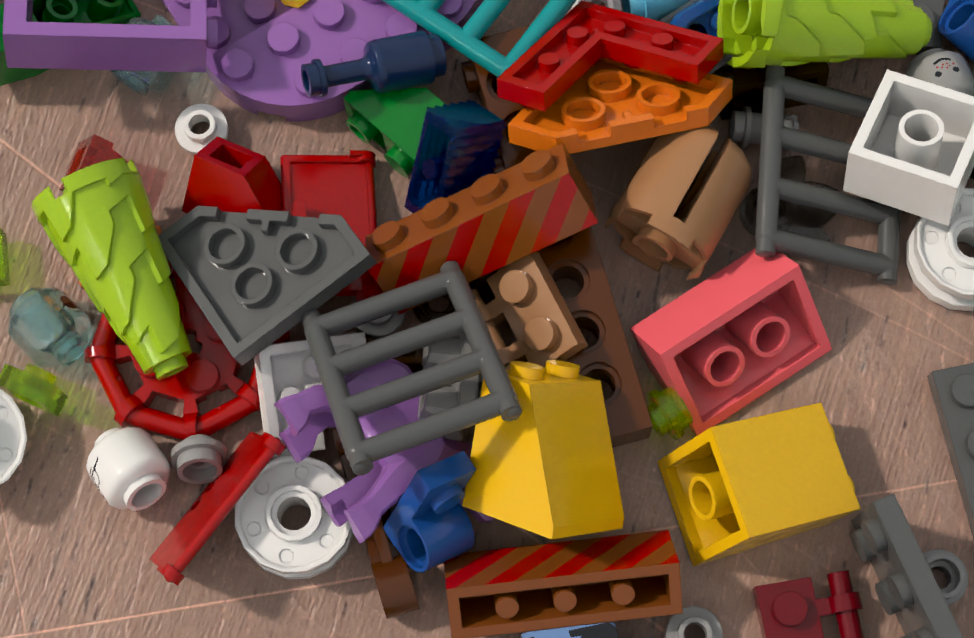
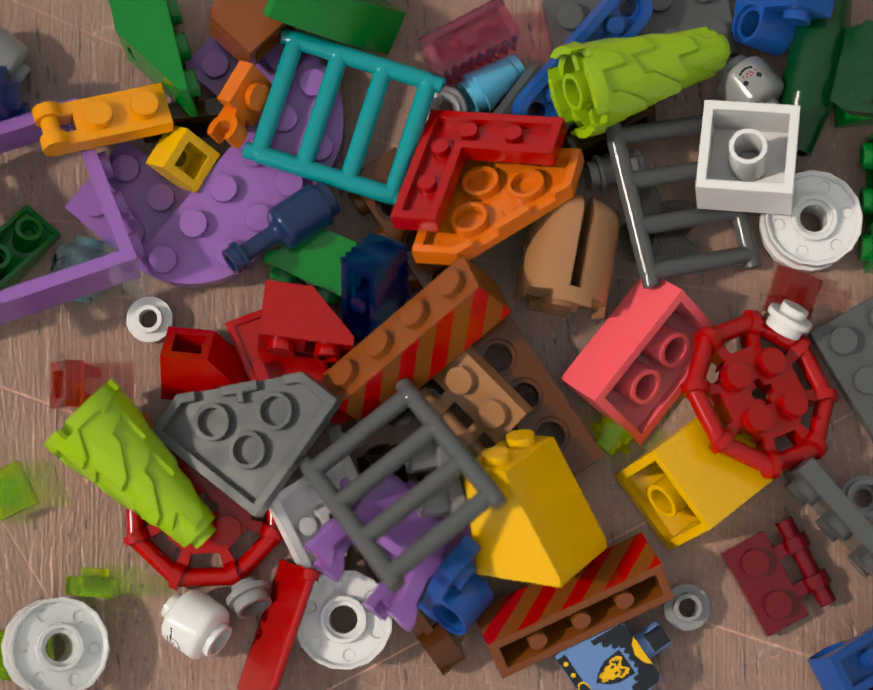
camera: 20 degrees left, 10 degrees up
clear light blue head [7,287,91,368] -> none
none -> red slope [258,280,354,363]
none -> red plate [680,310,839,479]
none -> clear red tile [761,265,823,320]
none -> white plate [766,299,812,341]

